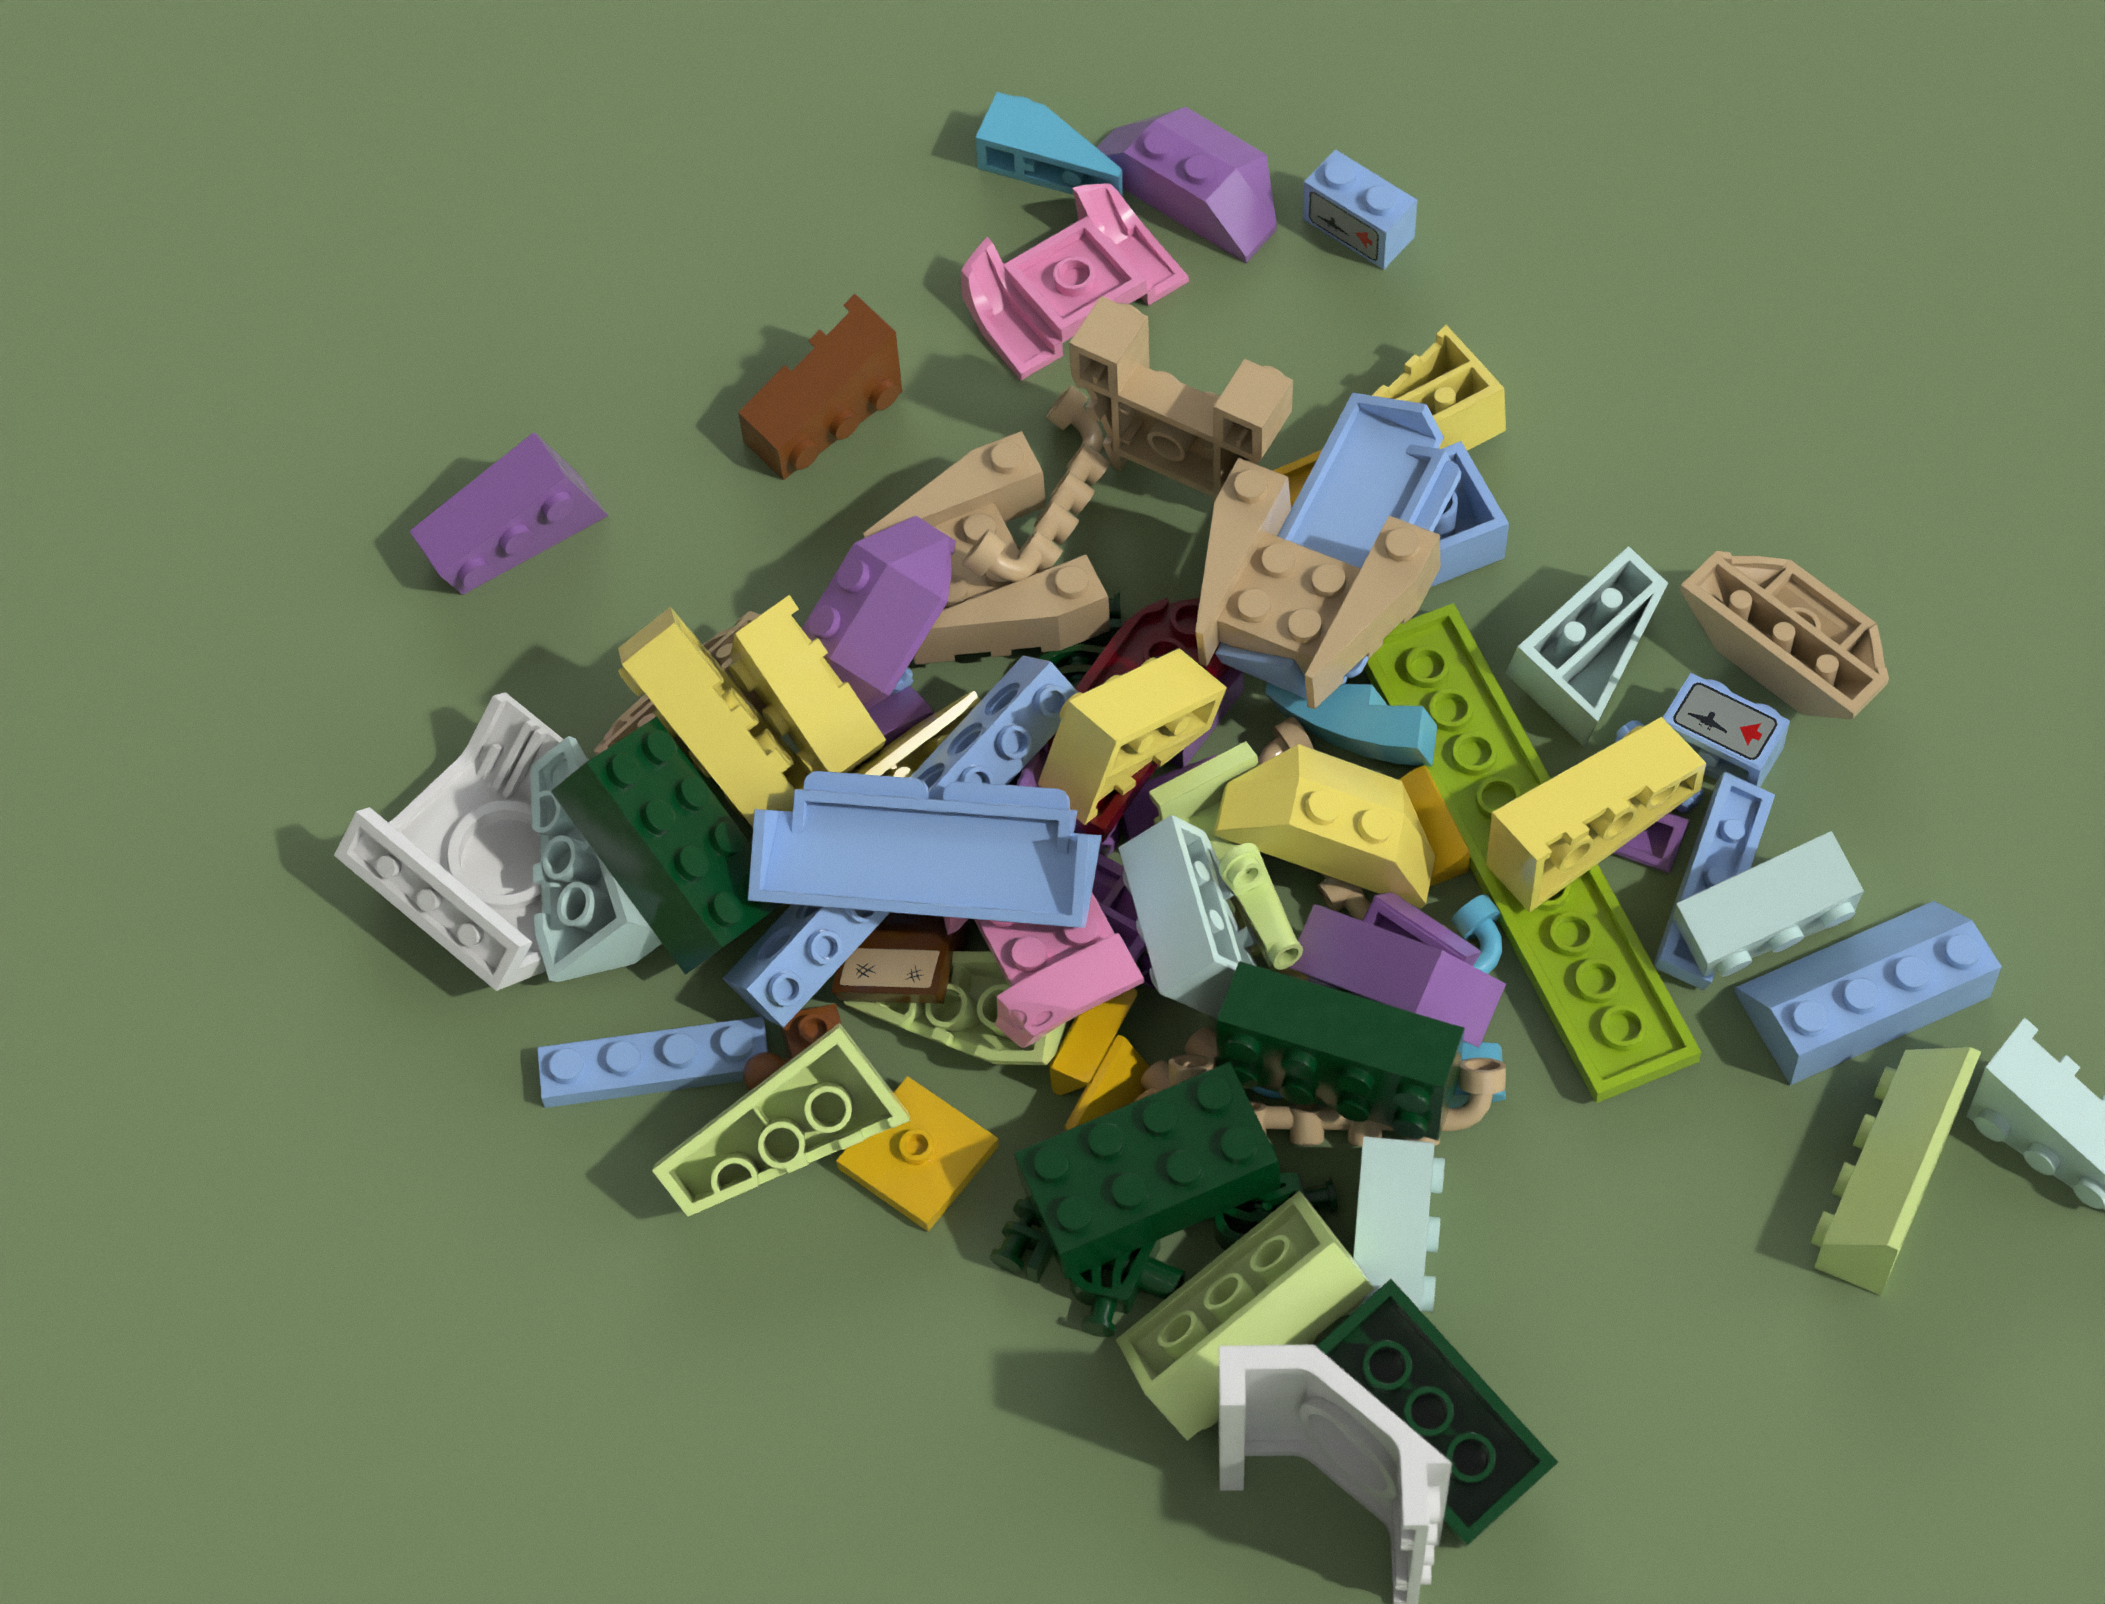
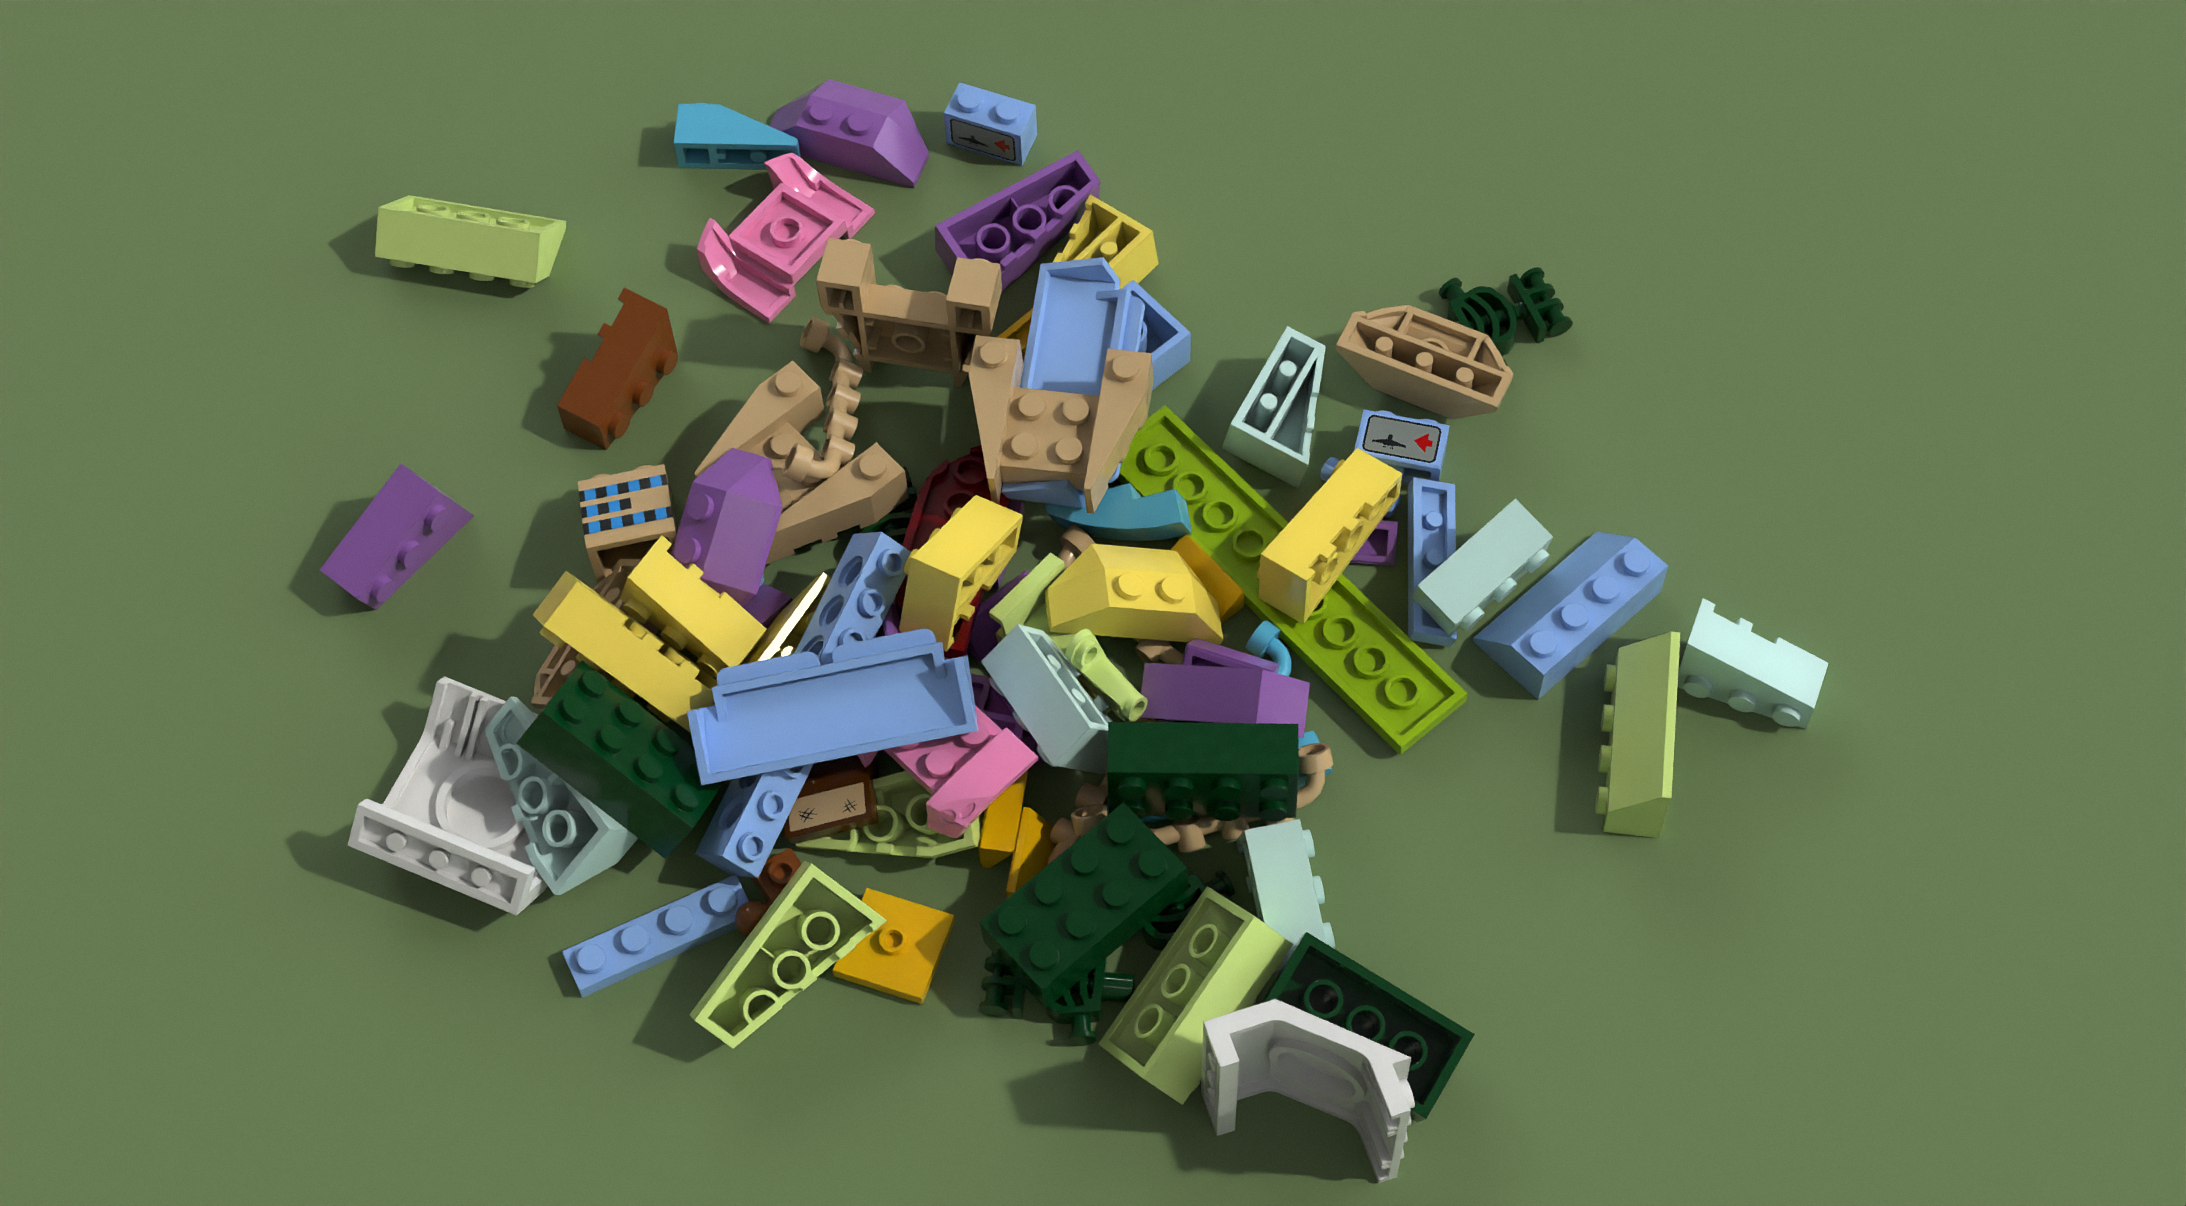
camera: 20 degrees left, 0 degrees up
none -> yellowish green slope [375,195,566,288]
none -> tan slope [577,464,678,584]
none -> medium lavender wedge [935,150,1101,293]
none -> dark green piece [1439,267,1573,366]

